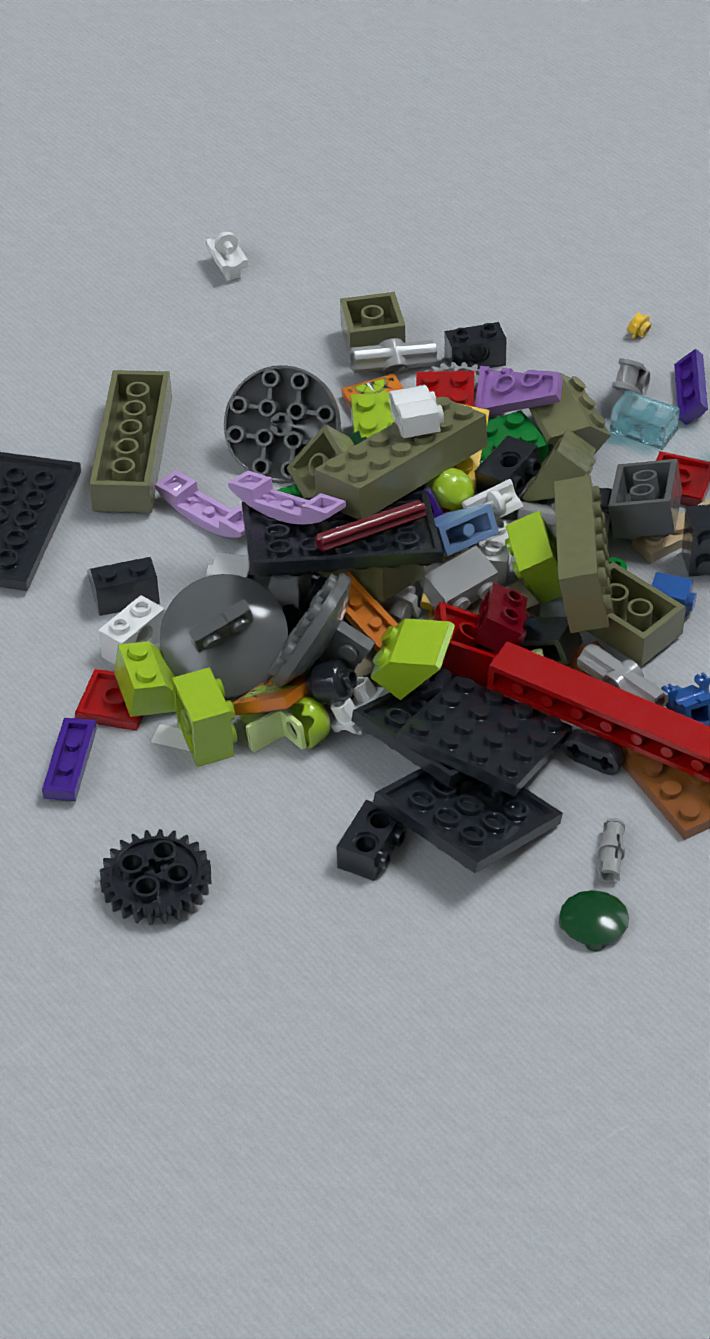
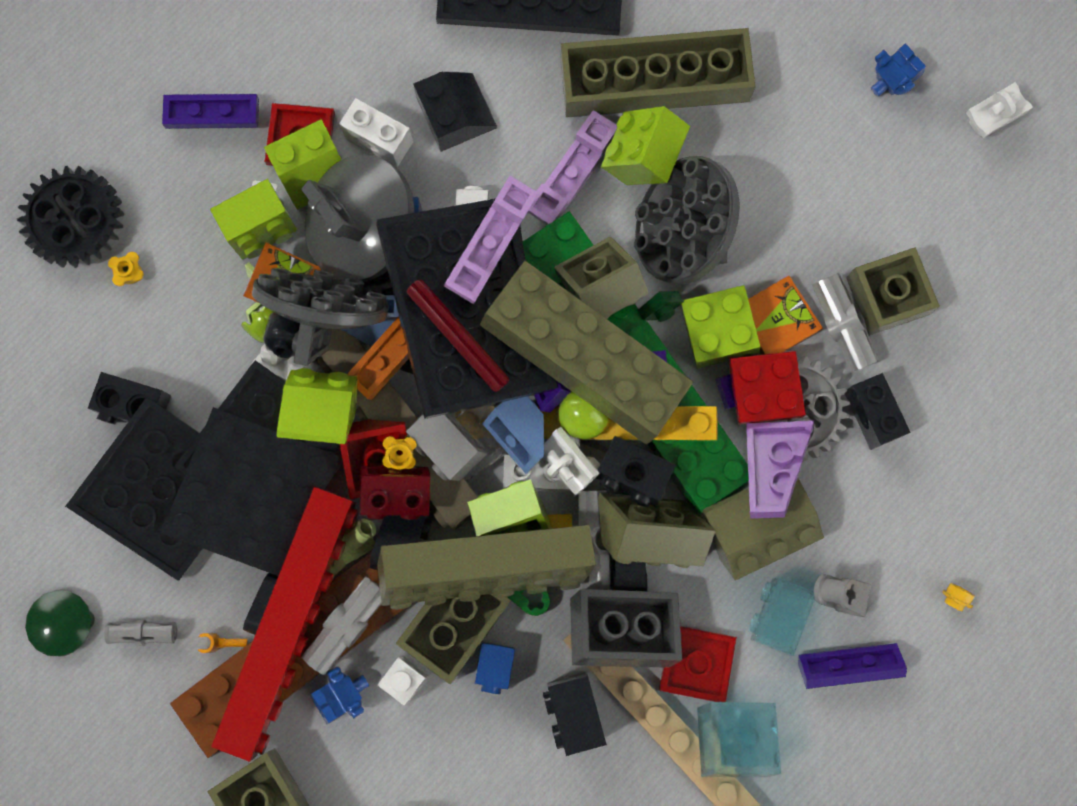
camera: 80 degrees right, 35 degrees up
white brick [389,385,444,438] -> none
none -> yellow plate [108,252,144,287]
none -> light orange hand [198,633,248,653]
none -> white brick [378,656,428,706]
none -> yellow plate [382,436,417,470]
none -> lime brick [601,106,690,185]
none -> blue piece [871,43,926,97]

